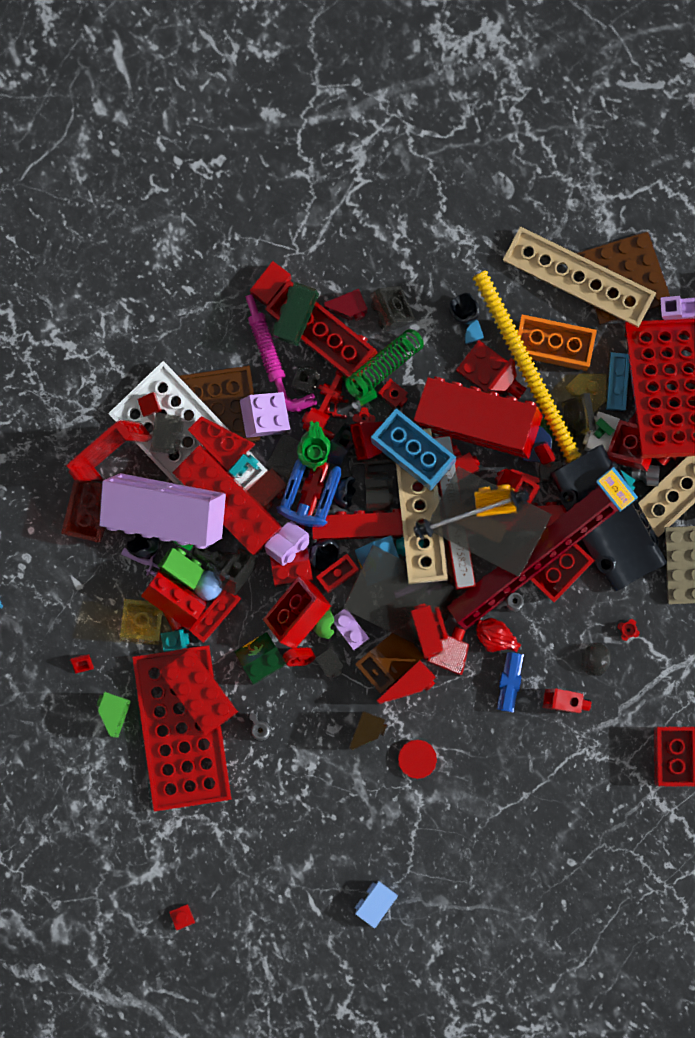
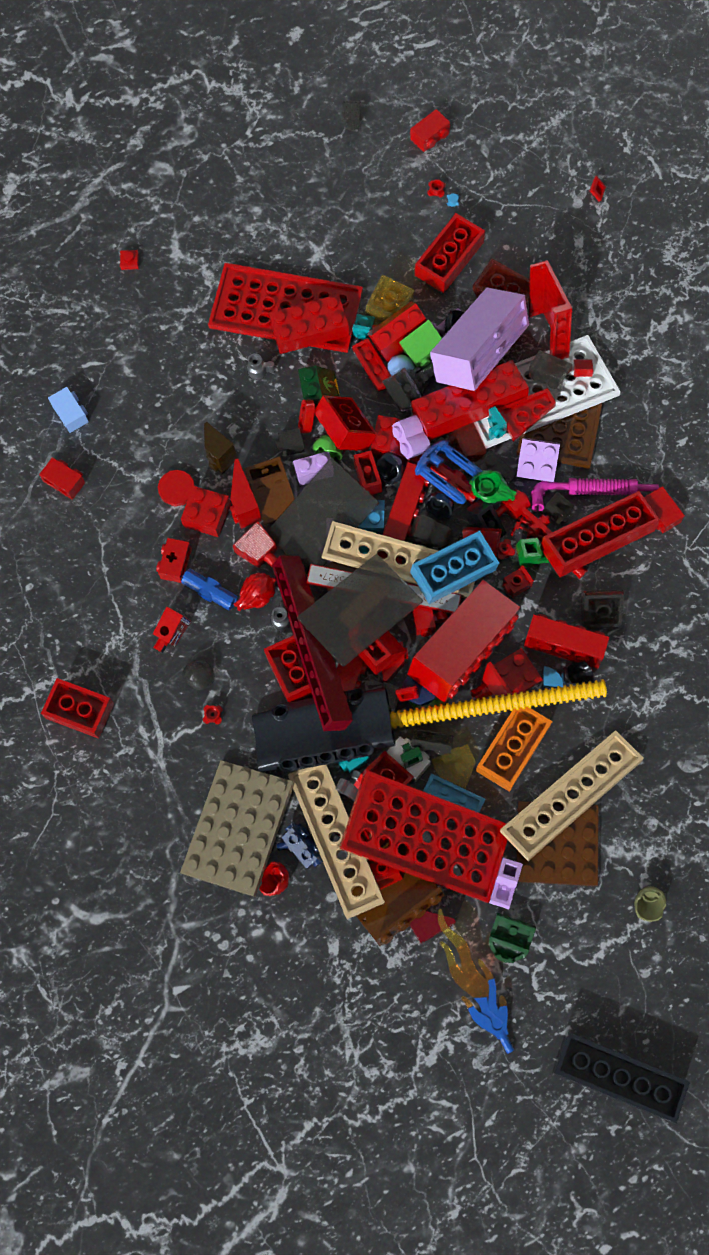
camera: 115 degrees right, 10 degrees down
red slope [70,654,94,674] -> none
bright green slope [97,692,131,738] -> none
clear green brick [273,282,319,347] -> none
dark red slope [324,289,368,321] -> none
green piece [345,329,424,398] -> none
red brick [411,603,448,659] -> none
black axle [413,486,529,540] -> none
light orange brick [475,485,517,517] -> none
slope [596,467,638,511] -> none
none -> red brick [39,457,85,500]
none -> red brick [156,538,192,583]
none -> red brick [181,486,231,537]
none -> red brick [415,213,485,293]
none -> red brick [524,614,609,669]
none -> olive hair [634,886,666,922]

